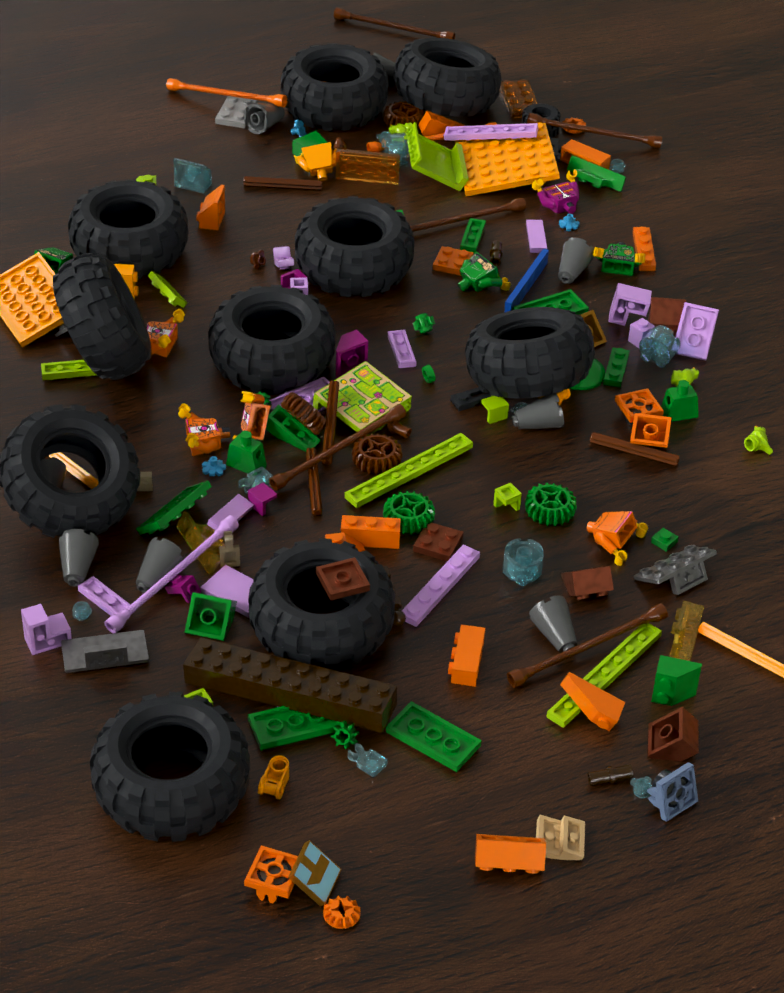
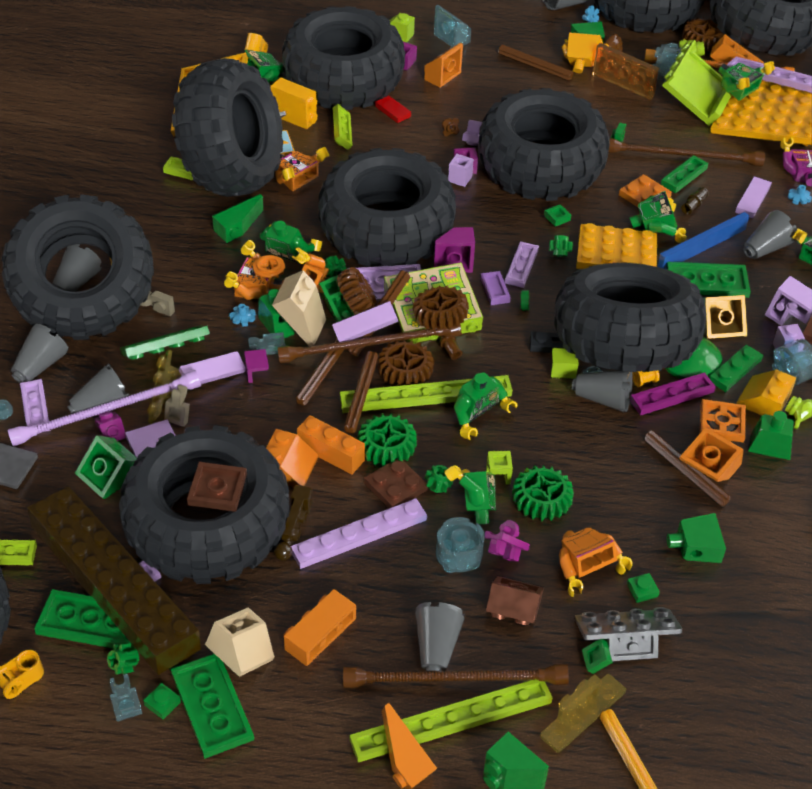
camera: 30 degrees right, 5 degrees up
none -> green plate [143,683,181,719]
none -> tan slope [205,608,274,677]
none -> green slope [213,194,263,243]
none -> light orange piece [244,33,268,53]
none -> orange gear [253,255,285,280]
none -> green torso [260,220,322,264]
none -> tan slope [272,270,326,347]
none -> lavender tile [332,301,398,343]
none -> reddish brown axle [344,351,378,434]
none -> red tile [375,96,411,123]
none -> reddish brown gear [412,285,469,331]
none -> green gear [424,465,454,493]
none -> green torso [444,465,496,525]
none -> green torso [454,372,517,440]
none -> medium lavender tile [480,271,511,305]
none -> magenta hips [484,520,530,562]
none -> green plate [544,204,571,227]
none -> light orange plate [576,223,657,269]
none -> green plate [582,639,613,674]
none -> magenta plate [630,372,716,415]
none -> green torso [667,513,726,563]
none -> torso [718,61,775,101]
none -> light orange slope [736,369,796,416]

